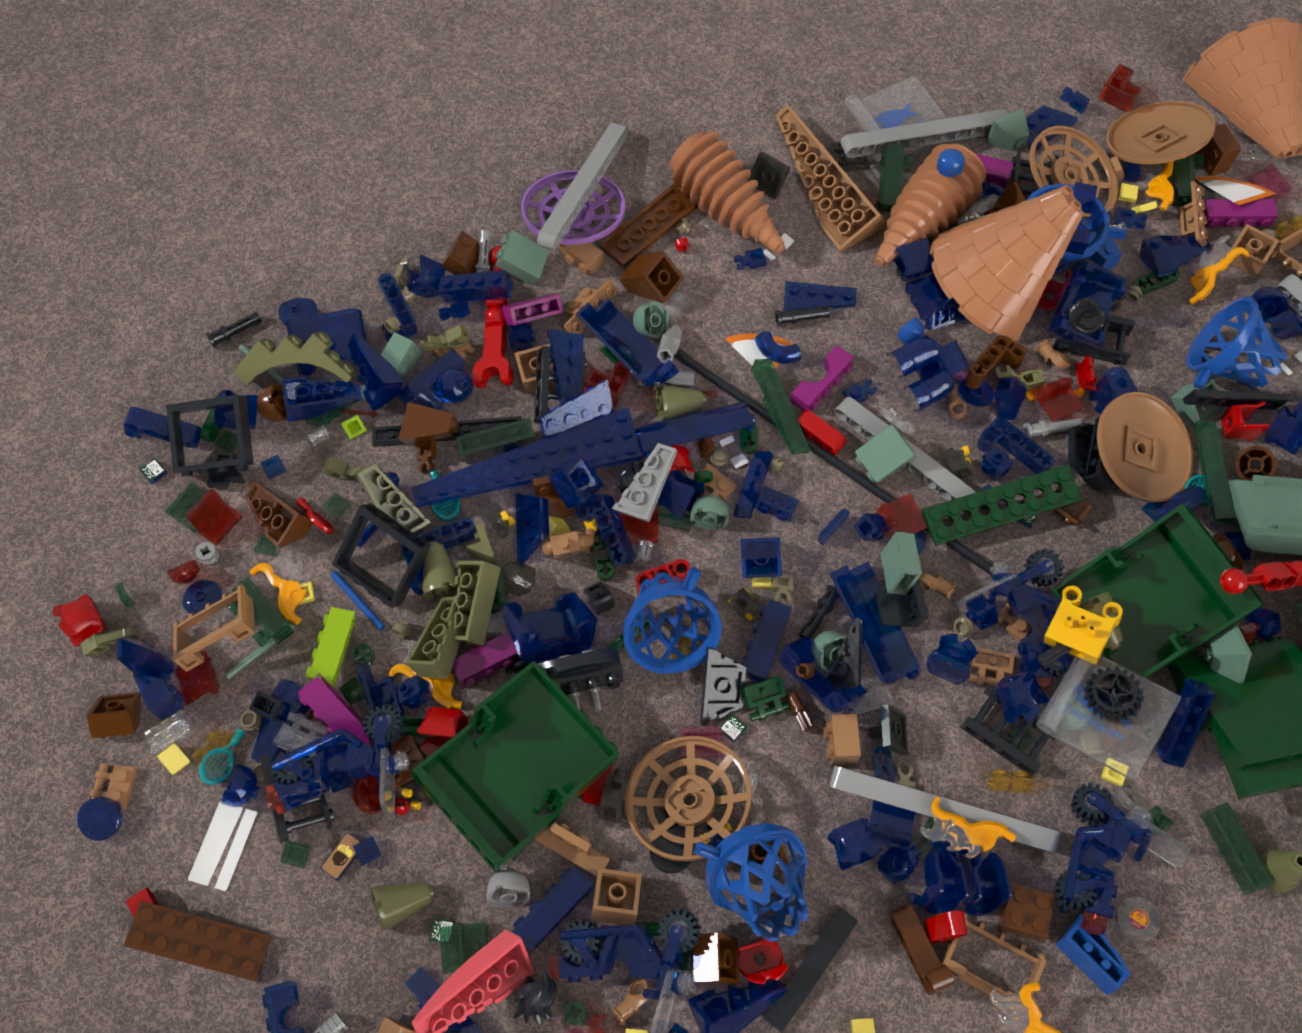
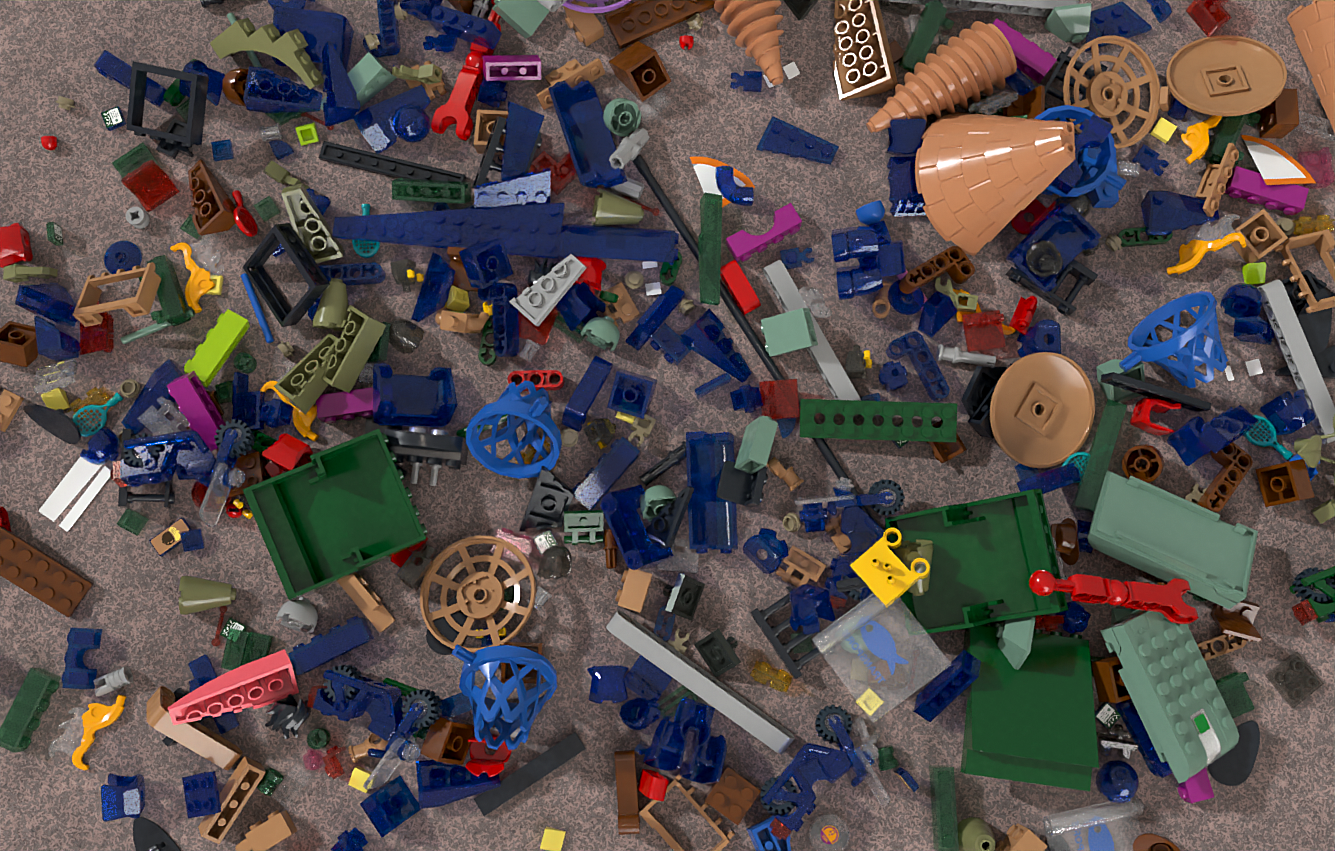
camera: 20 degrees right, 15 degrees up
clear red hair [167,560,200,584] -> none
black slope [249,690,285,721] -> none
reddish brown slope [399,402,459,444] -> none
reddish brown plate [417,439,436,474] -> none
olive slope [466,522,496,564] -> none
black slope [583,581,614,616] -> none
medium nougat brick [591,868,642,927] -> none
reddish brown tile [696,432,715,458] -> none
black pin [775,306,831,326] -> none
reddish brown axle [796,663,815,680] -> none
piece [920,796,1017,858] -> none
blue hair [937,149,965,177] -> none
medium nougat connector [1035,339,1071,371] -> none
black gear [1083,666,1144,723] -> none
light yellow tile [1131,201,1157,214] -> none
none -> black shield [23,404,81,444]
none -> red hinge [41,136,57,150]
none -> dark tan plate [55,96,75,110]
none -> clear red hinge [211,606,227,646]
none -> clear blue tile [269,140,295,160]
none -> clear blue tile [438,692,472,717]
none -> clear smoke hair [537,545,572,580]
none -> clear blue beam [562,356,613,432]
none -> clear blue wedge [680,308,752,383]
none -> pearl dark grey tile [694,628,741,677]
none -> clear blue tile [894,767,919,792]
none -> lime slope [1242,262,1266,286]

